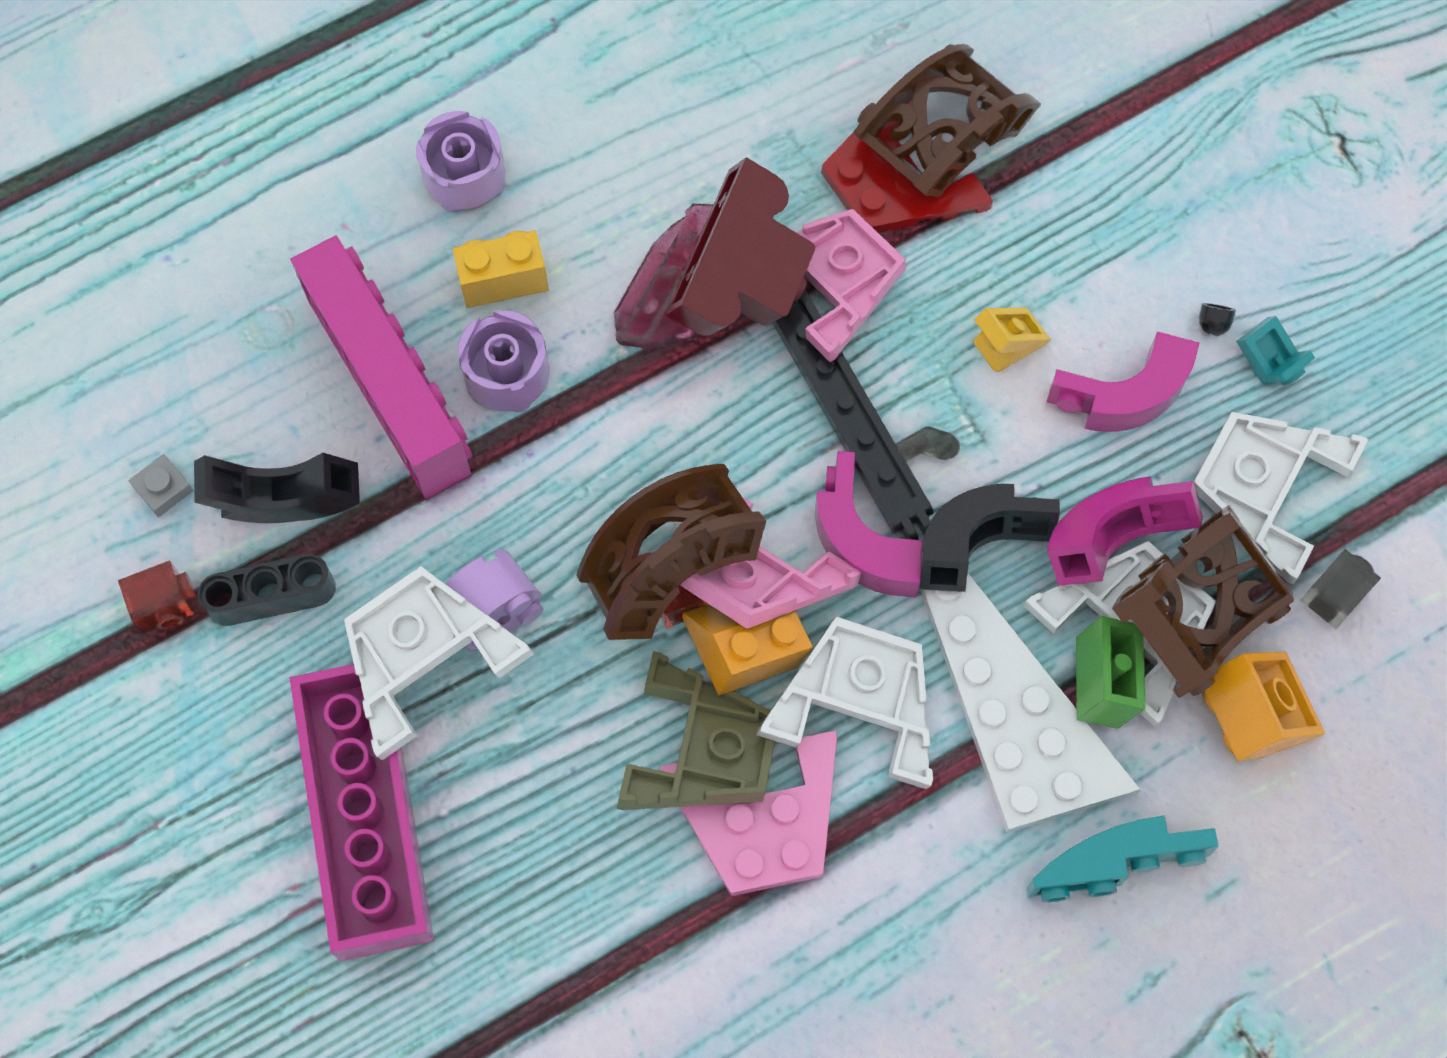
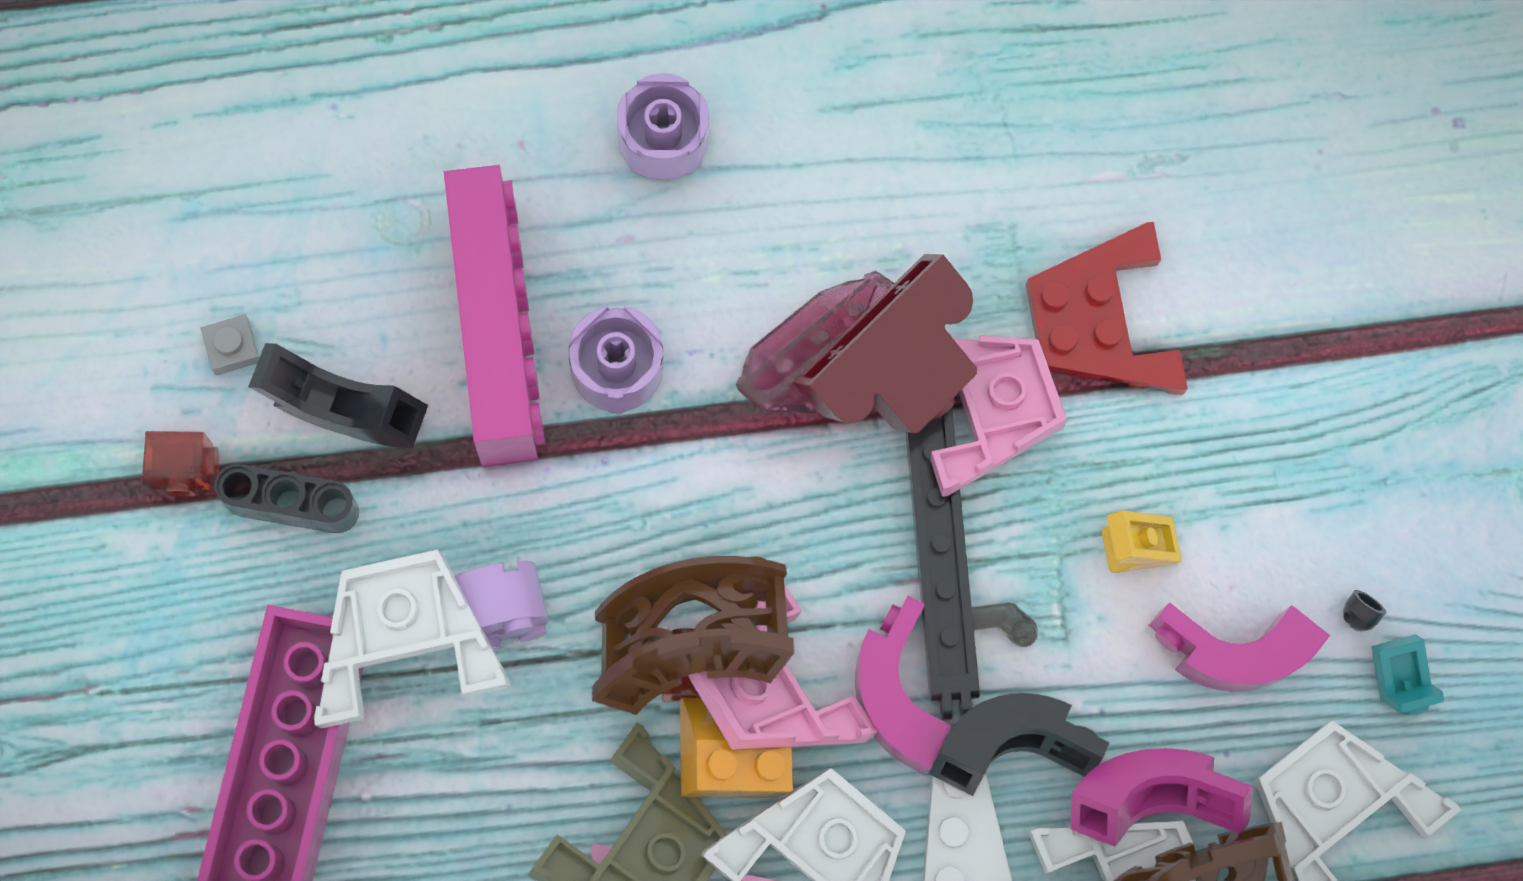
camera: 15 degrees right, 5 degrees up
yellow brick [452,230,549,308] -> none
reddish brown fence [853,44,1041,198] -> none

